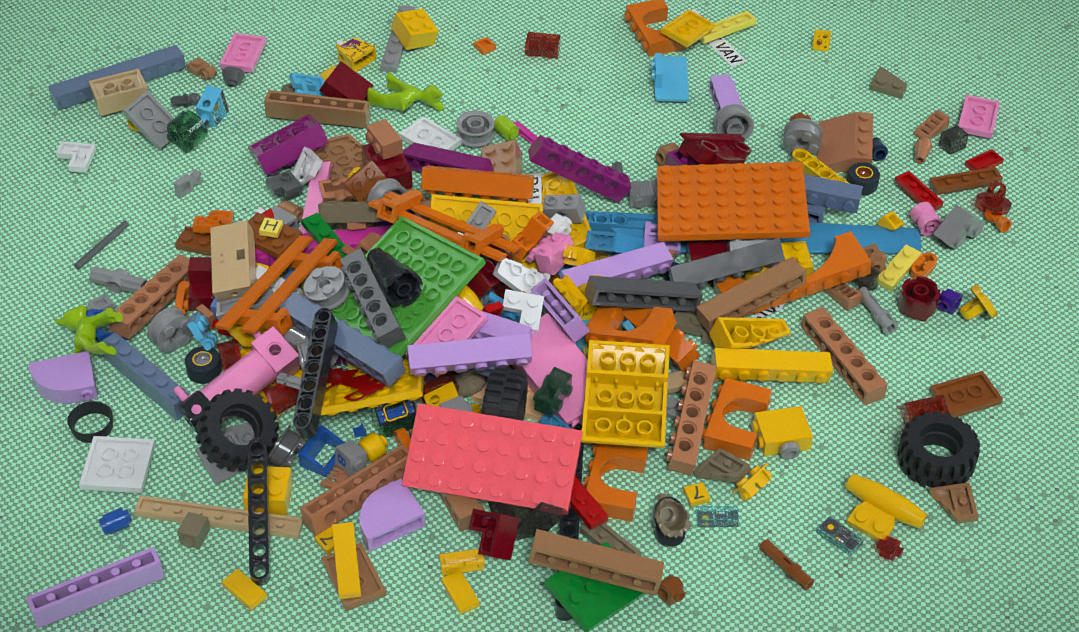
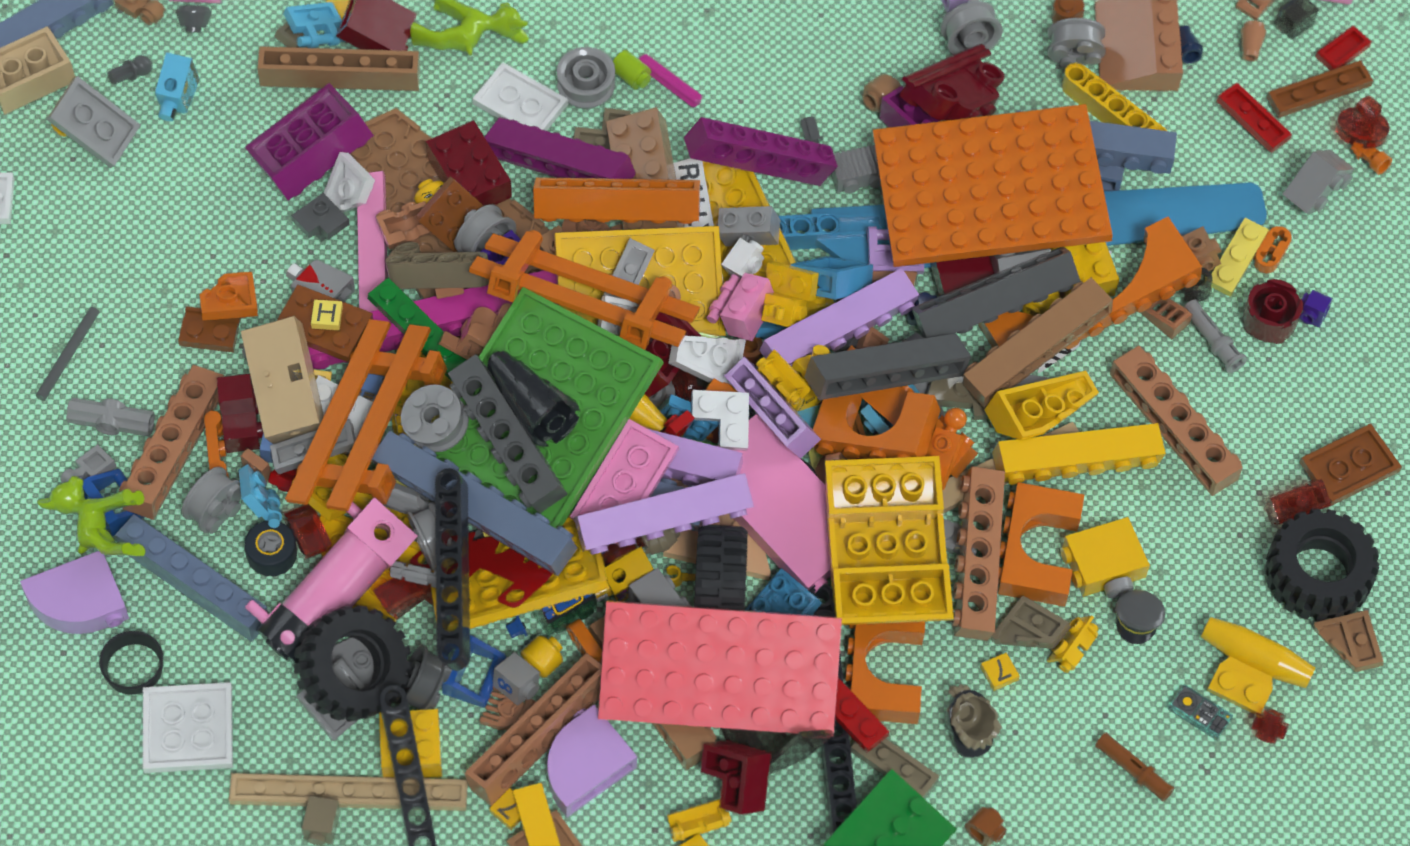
camera: 10 degrees left, 15 degrees up
blue brick [98,507,132,535] -> none
clear green brick [166,110,208,153] -> none
light grey plate [173,169,203,199] -> none
medium nougat brick [278,201,304,222] -> none
nougat brick [365,119,403,160] -> none
orange brick [510,211,554,262] -> none
medium nougat brick [528,529,664,596] -> none
clear green brick [533,366,573,418] -> none
clear light blue tile [695,506,740,528] -> none
black wheel [846,162,880,195] -> none
yellow slope [876,211,905,231] -> none
bright pink wheel [910,202,942,236] -> none
yellow tile [960,284,998,320] -> none
none -> yellow plate [766,261,819,301]
none -> orange plate [925,408,967,490]
none -> dark grey piece [1116,590,1165,644]

